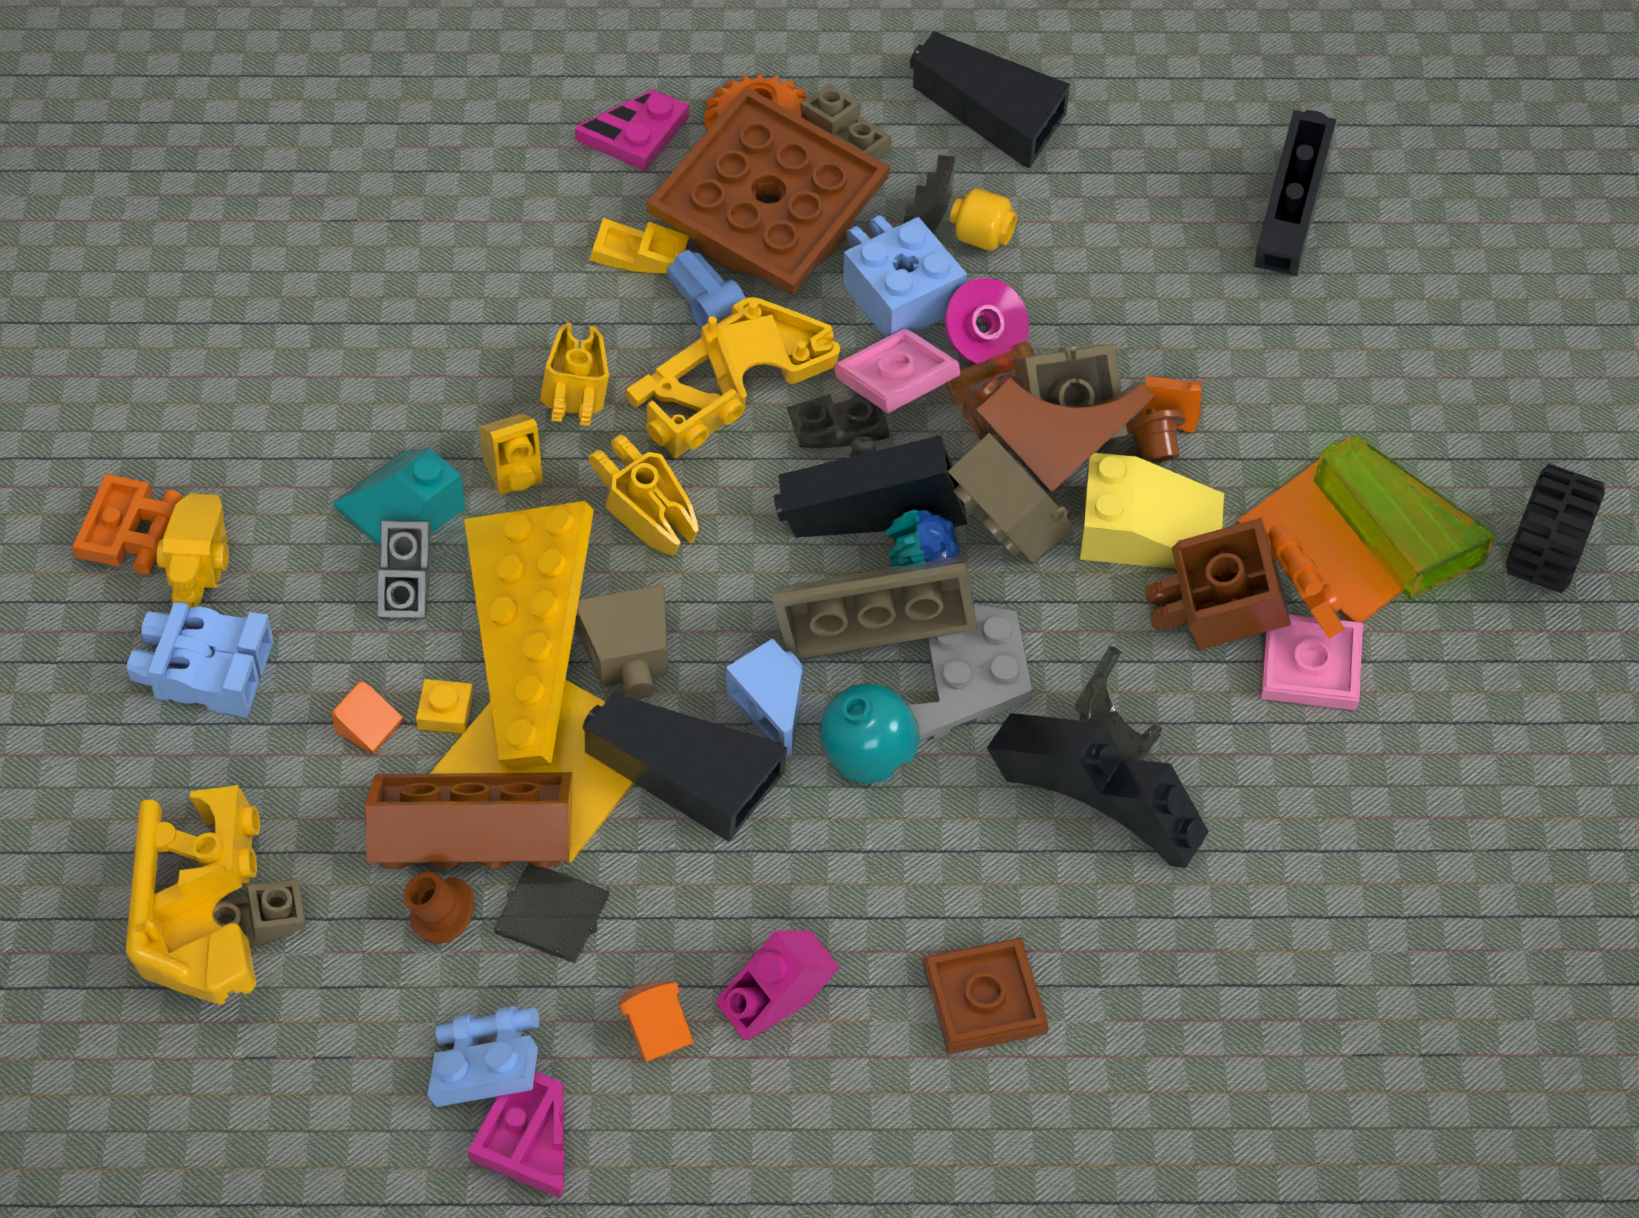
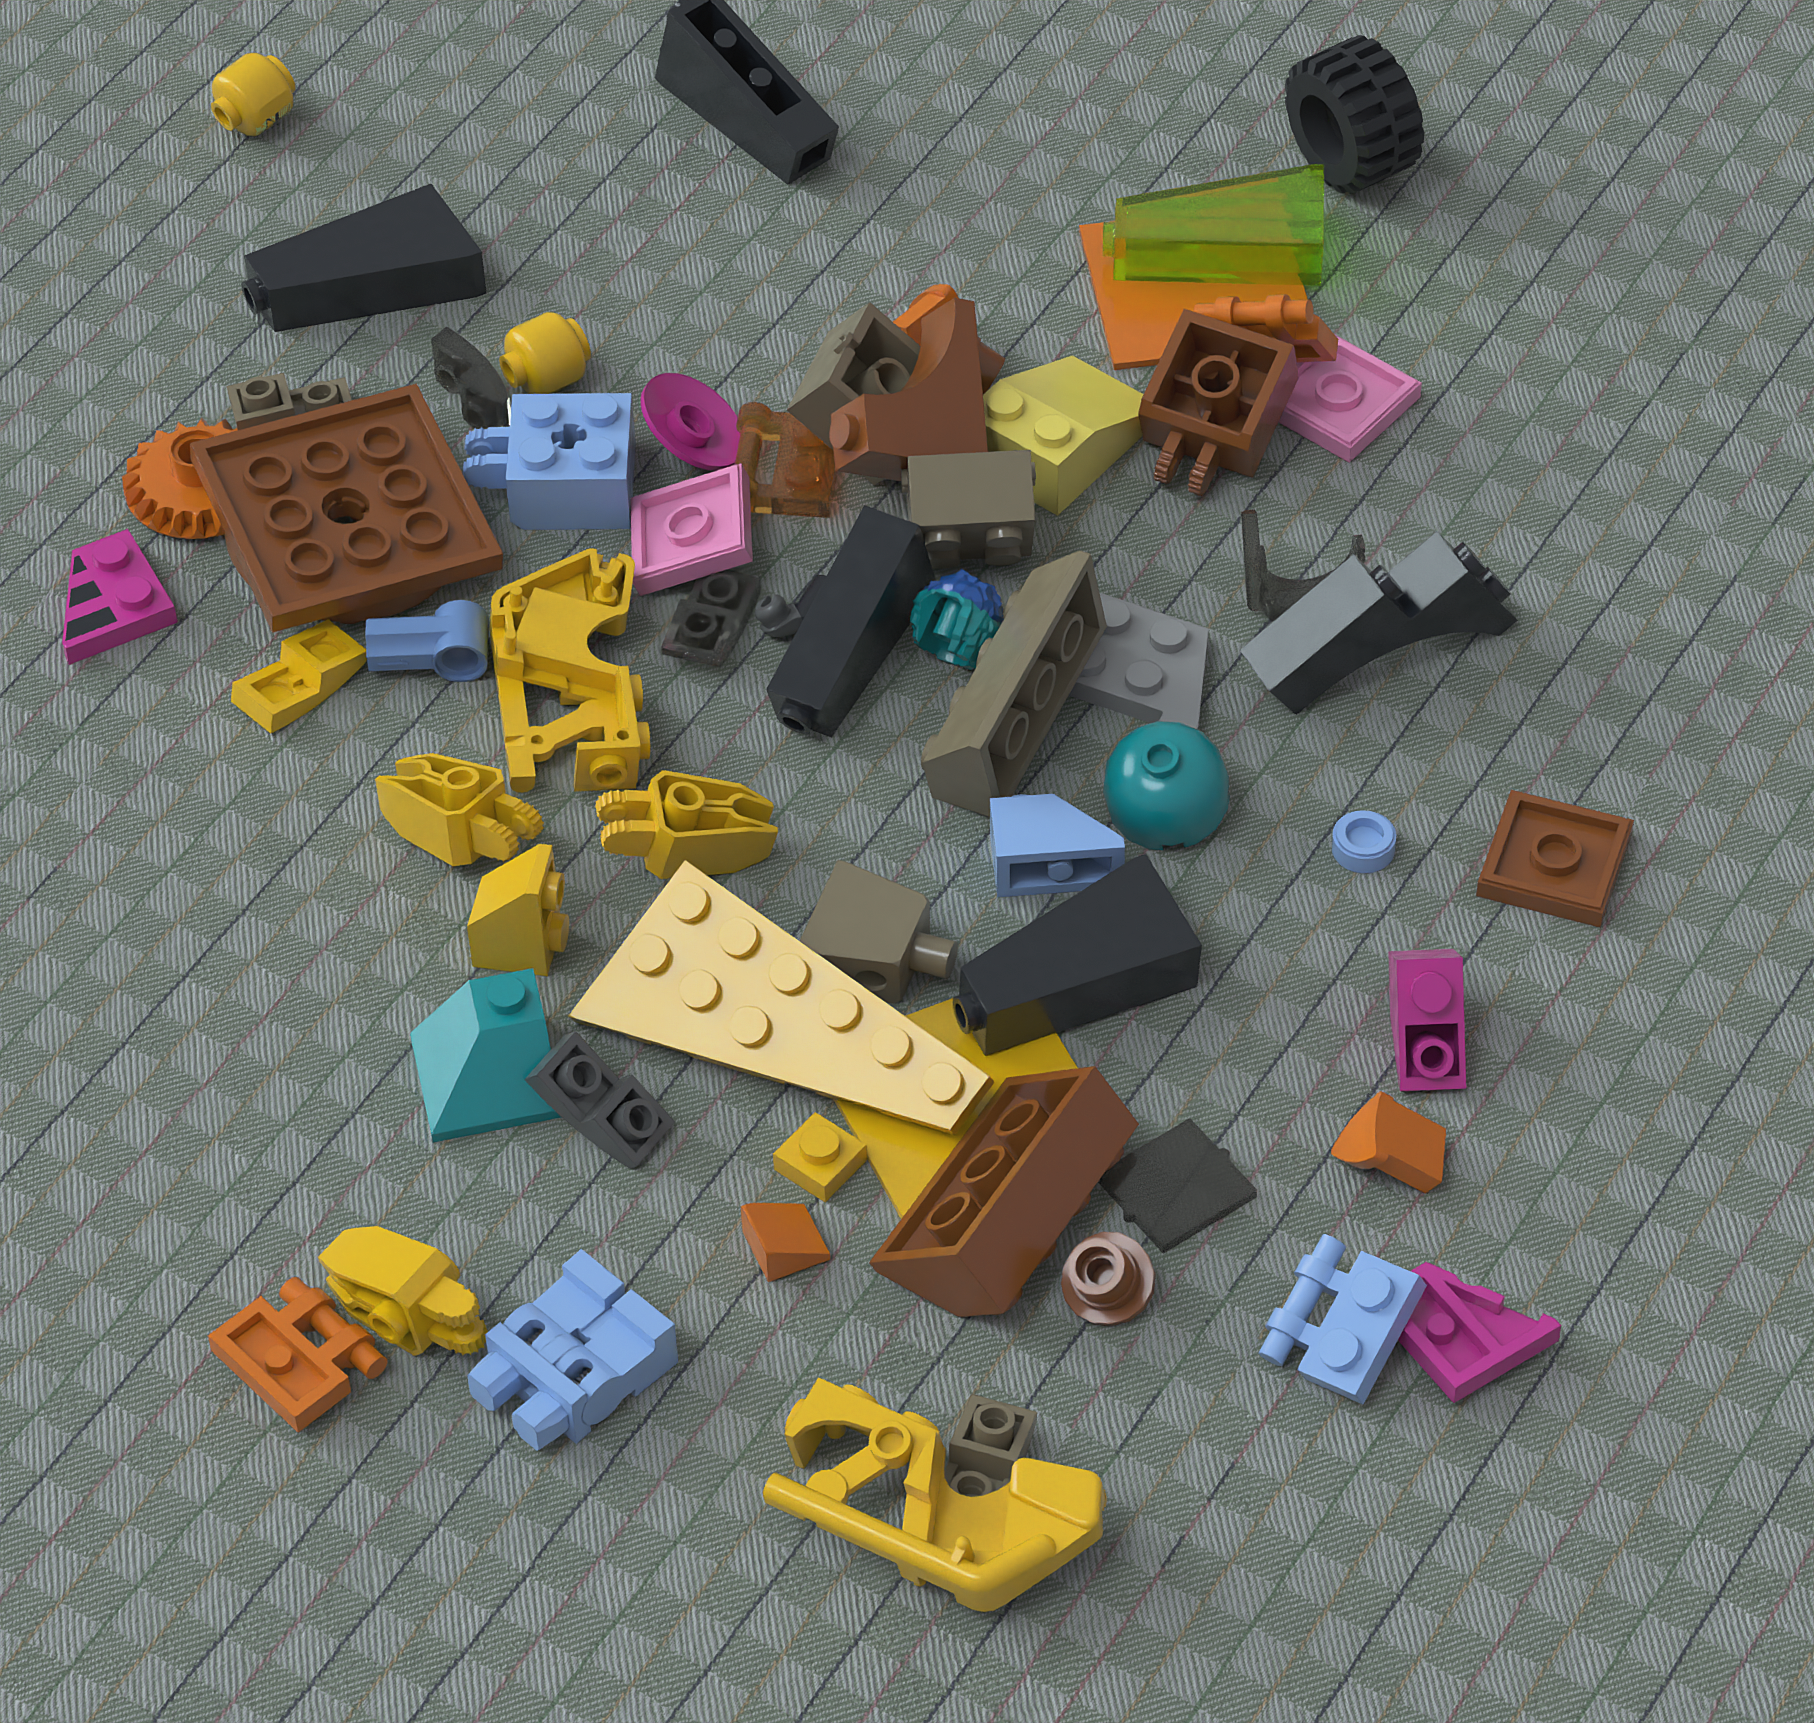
camera: 55 degrees left, 5 degrees down
none -> light blue tile [1332,810,1396,873]

